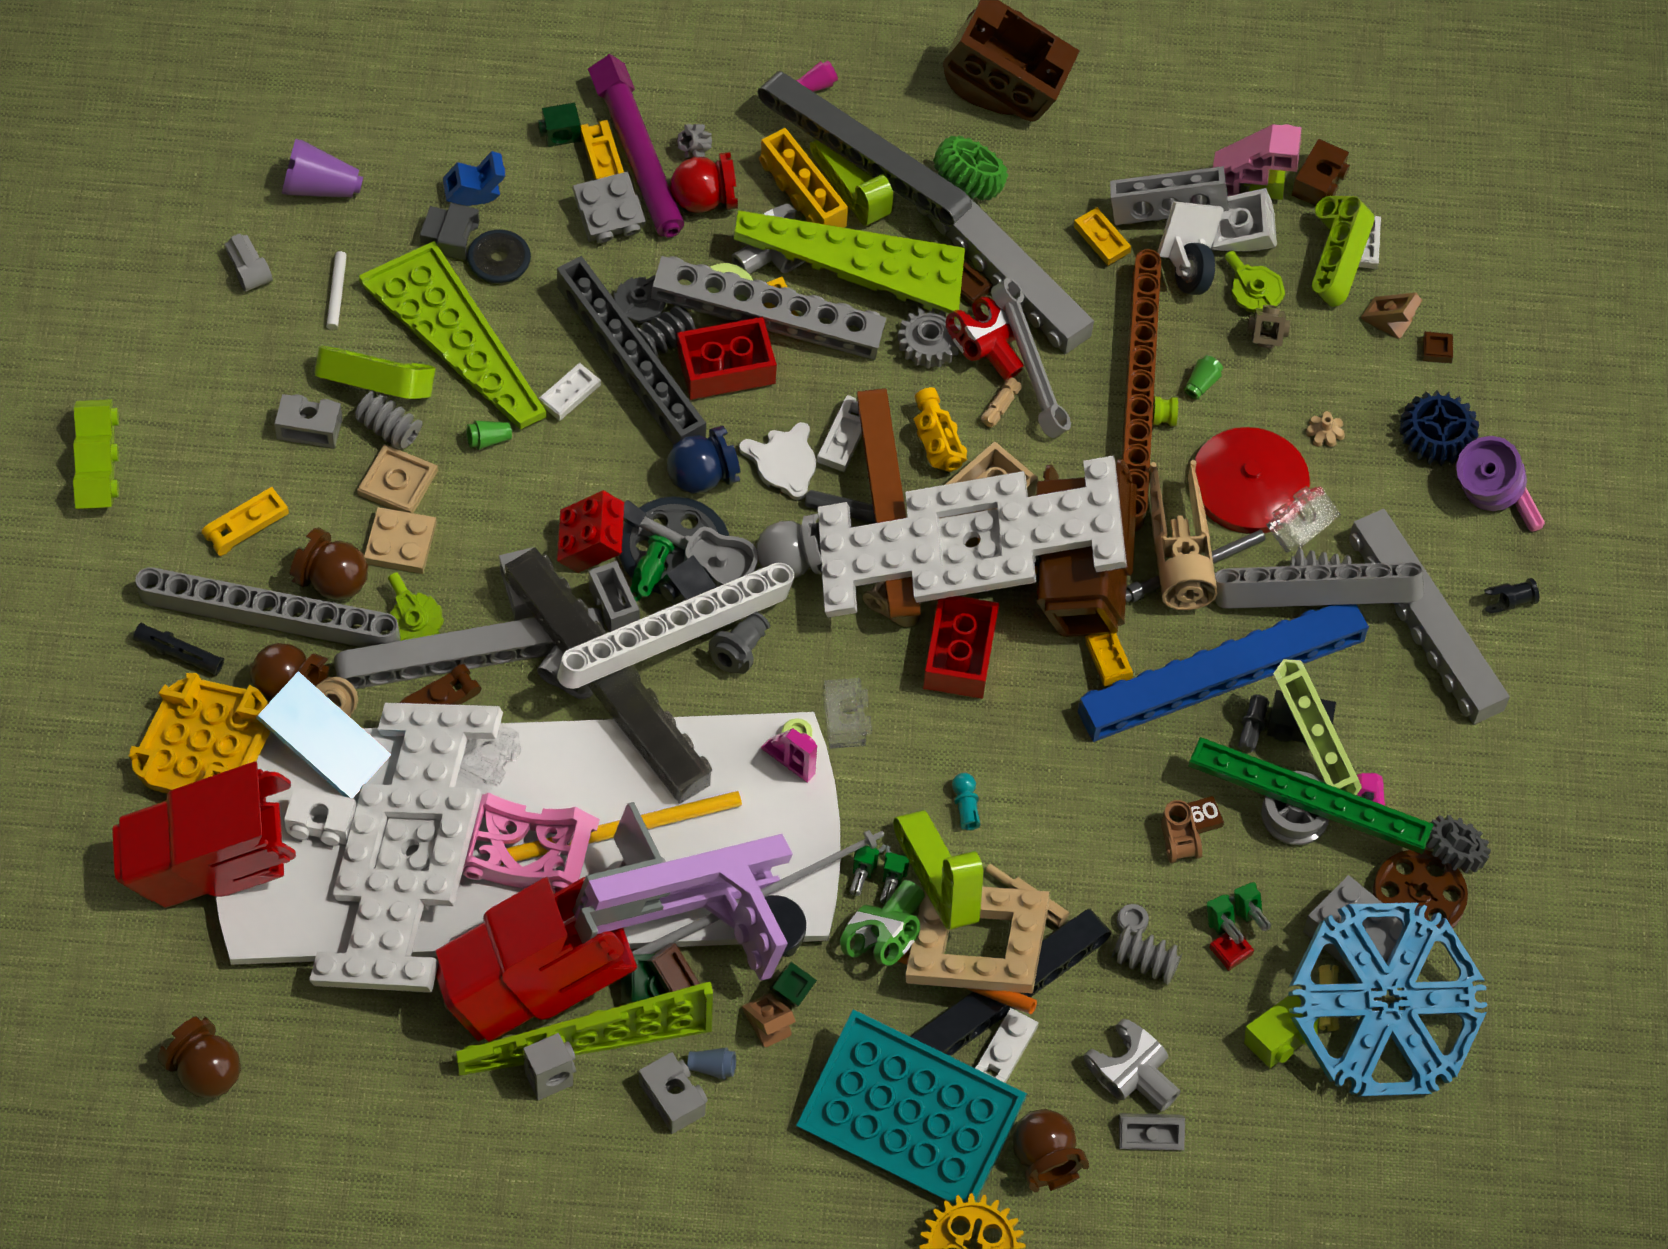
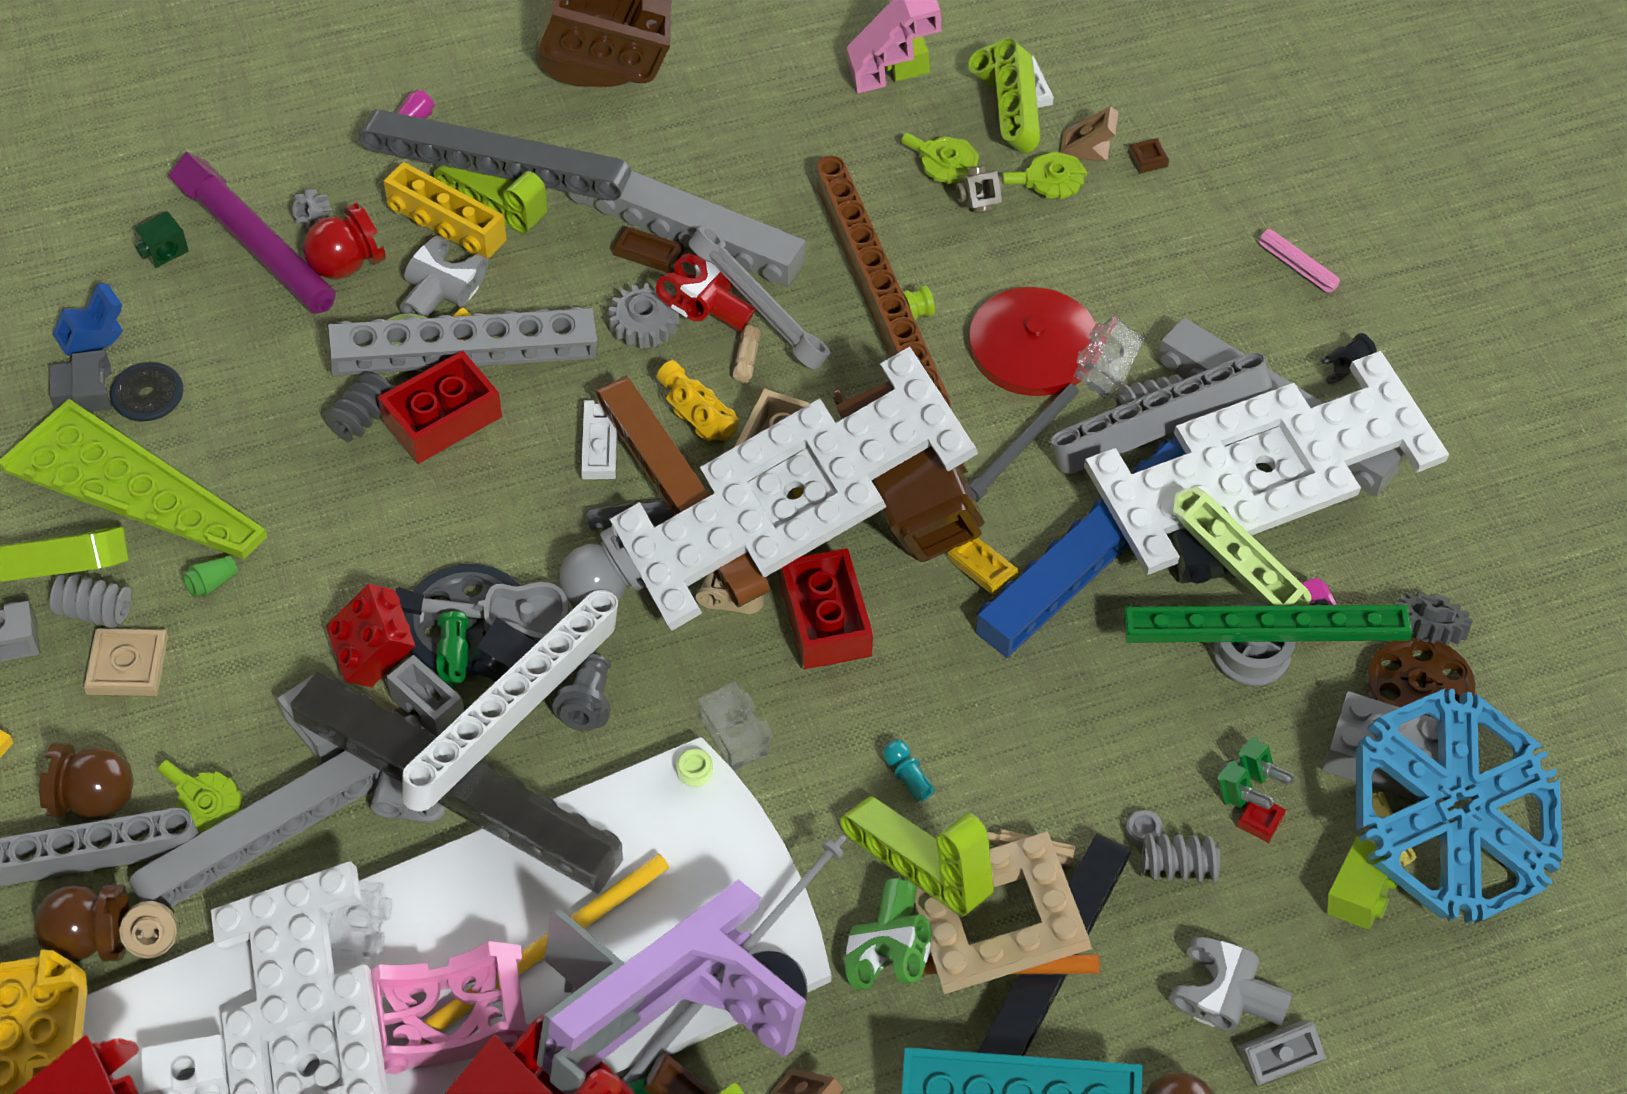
camera: 20 degrees left, 5 degrees down
tile [256,672,391,798] -> none
tan plate [364,507,437,574] -> none
reddish brown plate [400,664,482,705] -> none
white plate [538,363,601,421] -> none
dark grey brick [557,256,706,445] -> none
light grey plate [572,171,646,243] -> none
yellow plate [581,120,624,180] -> none
dark grey piece [614,275,666,323] -> none
dark blue tile [667,425,741,494] -> none
lime wing [734,210,965,319] -> none
white tile [739,422,816,500] -> none
dark pink wing [761,728,817,783] -> none
dark green brick [770,962,817,1007] -> none
green piece [850,844,909,904] -> none
bright green gear [933,135,1009,200] -> none
white plate [975,1008,1039,1083] -> none
yellow plate [1073,207,1132,266] -> none
light grey brick [1110,166,1229,225] -> none
tan piece [1149,460,1218,610] -> none
white plate [1157,201,1224,295] -> none
medium nougat piece [1161,800,1202,863] -> none
bright green cone [1184,355,1223,399] -> none
reddish brown tile [1187,796,1224,834] -> none
white slope [1211,188,1277,251] -> none
dark grey axle [1238,694,1270,753] -> none
reddish brown brick [1291,139,1350,206] -> none
tan plant [1306,411,1345,447] -> none
dark blue gear [1399,390,1479,466] -> none
medium lavender wheel [1456,436,1527,511] -> none
none -> lime piece [1002,151,1088,200]
none -> white piece [1084,351,1449,575]

